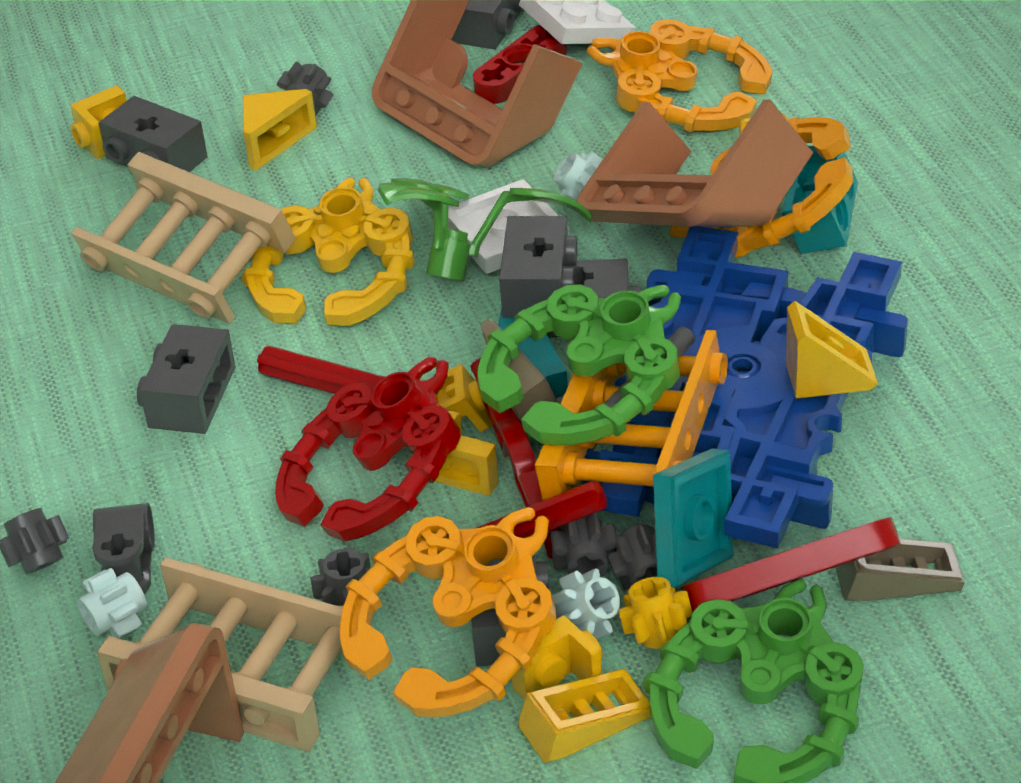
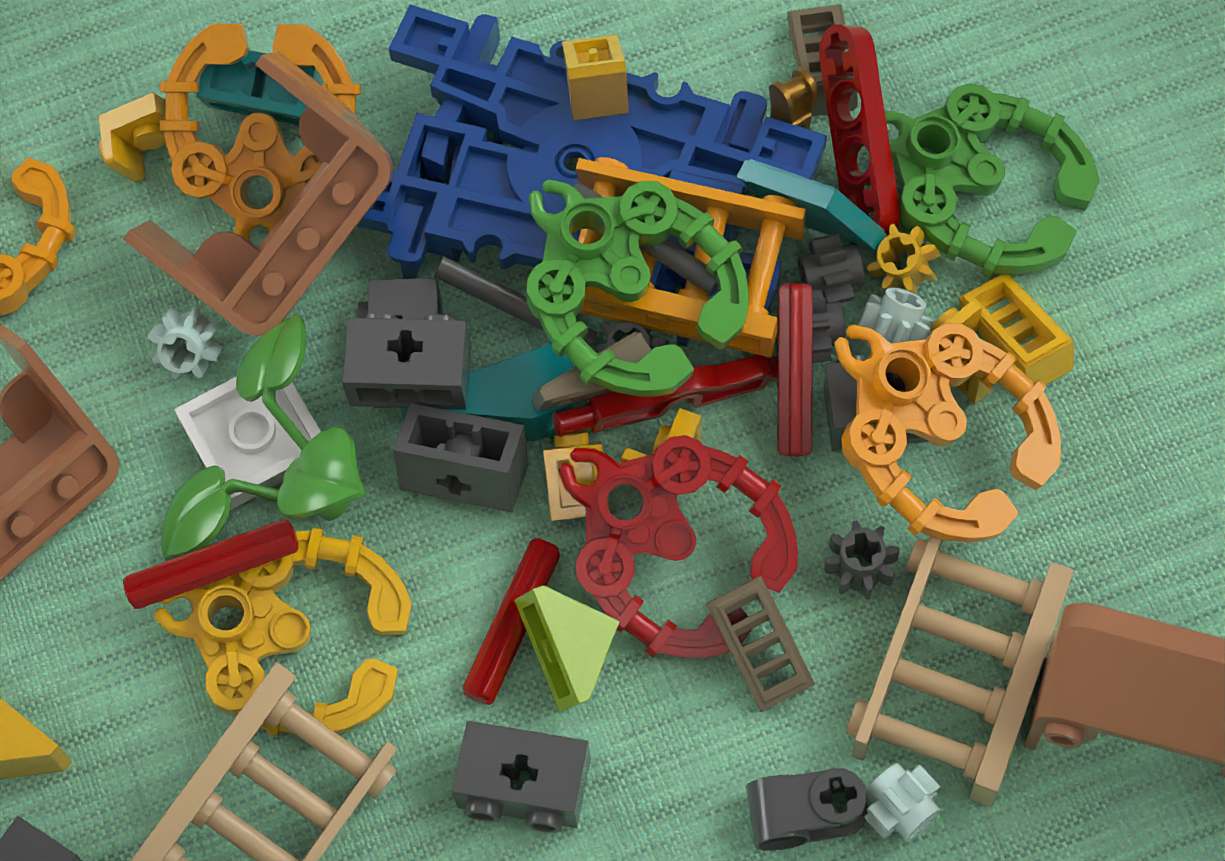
camera: 90 degrees left, 25 degrees up
none -> red axle [123,519,299,609]
none -> dark grey brick [393,403,528,513]
none -> lime slope [514,585,620,712]
none -> dark tan slope [705,576,815,712]
none -> pearl gold bar [769,67,818,130]

